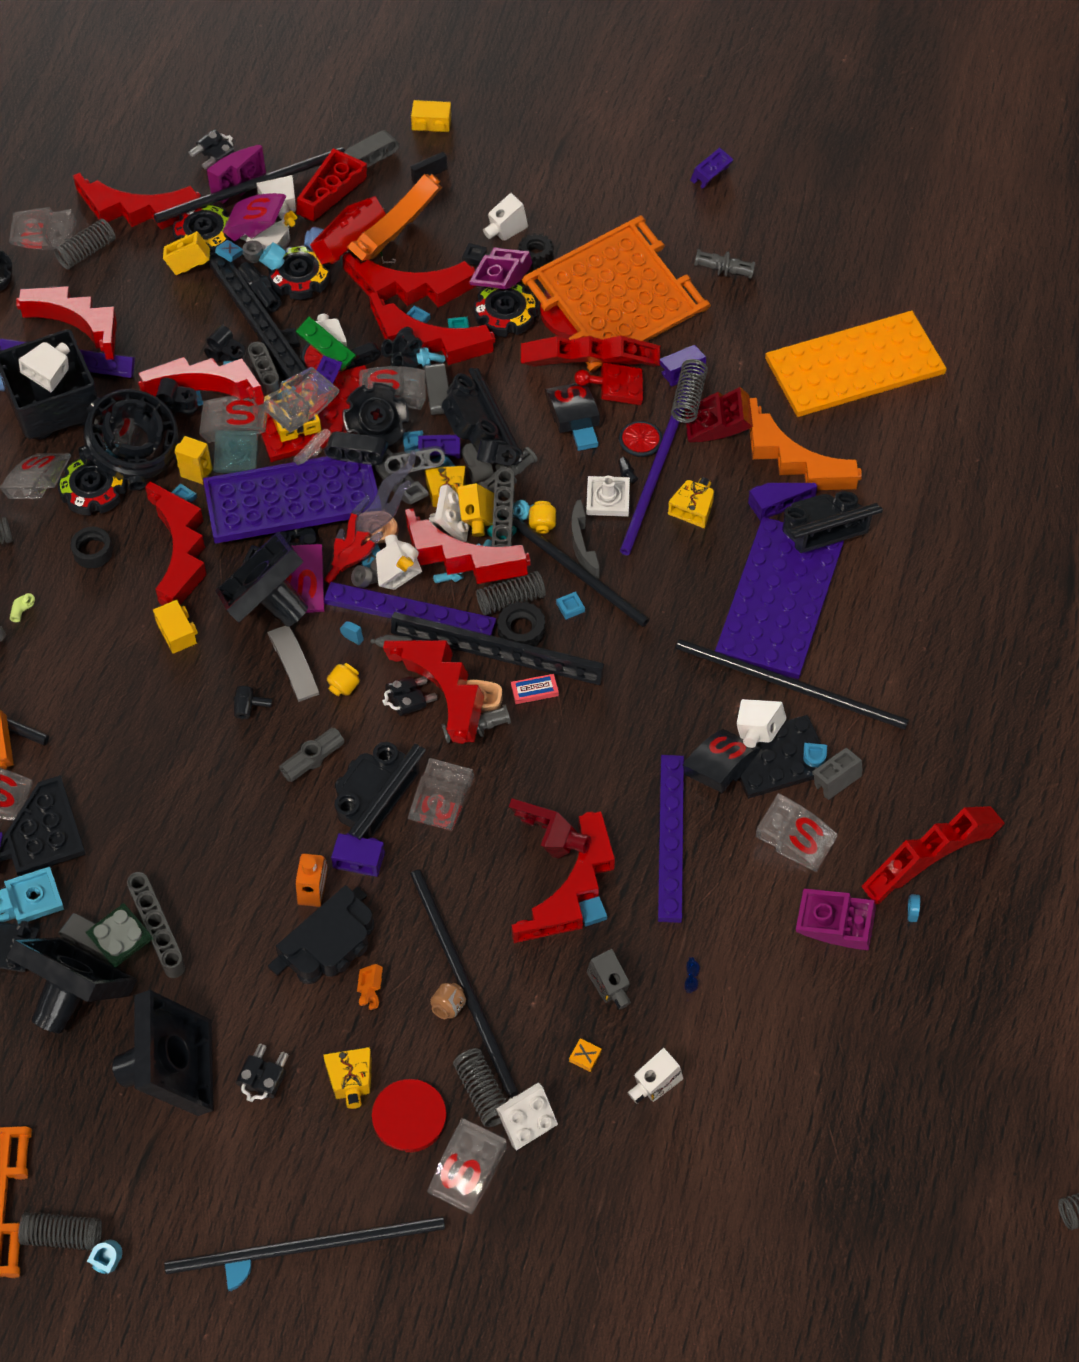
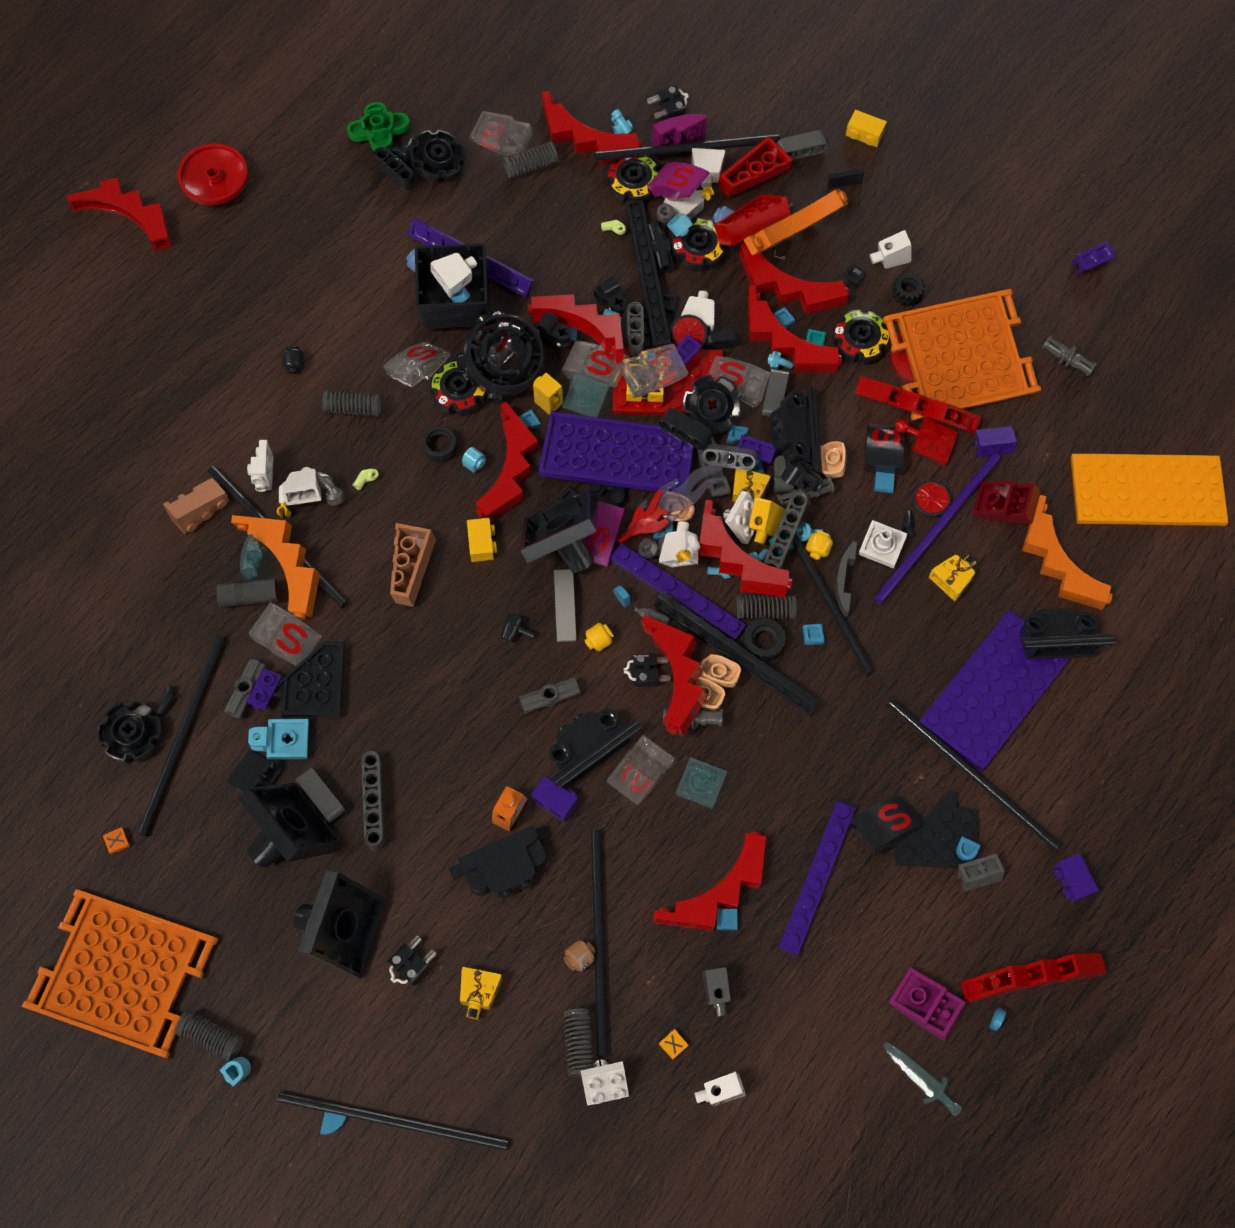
camera: 20 degrees right, 10 degrees up
arch [16,286,117,360] -> none
light grey piece [85,903,153,968] -> none
yellow brick [163,231,210,275] -> none
dark azure tile [215,240,243,262] -> none
clear plate [293,429,332,465] -> none
green plate [296,317,356,372] -> none
orange plate [357,964,383,1010] -> none
red tile [372,1079,446,1153] -> none
black piece [381,327,422,372] -> none
clear slope [428,1118,507,1214] -> none
magenta slope [469,248,532,289] -> none
dark red plate [509,798,591,859] -> none
tile [511,674,559,704] -> none
dark grey piece [671,359,708,423] -> none
clear blue piece [685,957,700,993] -> none
white torso [737,699,786,748] -> none
dark purple slope [748,483,817,521] -> none
clear slope [756,793,837,872] -> none
none -> nougat wedge [390,523,436,607]
none -> dark azure tile [451,287,470,303]
none -> medium azure plate [462,447,486,473]
none -> yellowish green arm [601,220,626,235]
none -> medium azure plate [611,109,633,134]
none -> clear light blue plate [676,757,727,809]
none -> light nougat piece [700,654,741,687]
none -> light nougat piece [821,441,847,479]
none -> clear light blue sword [883,1043,962,1116]
none -> dark purple brick [1054,853,1099,904]

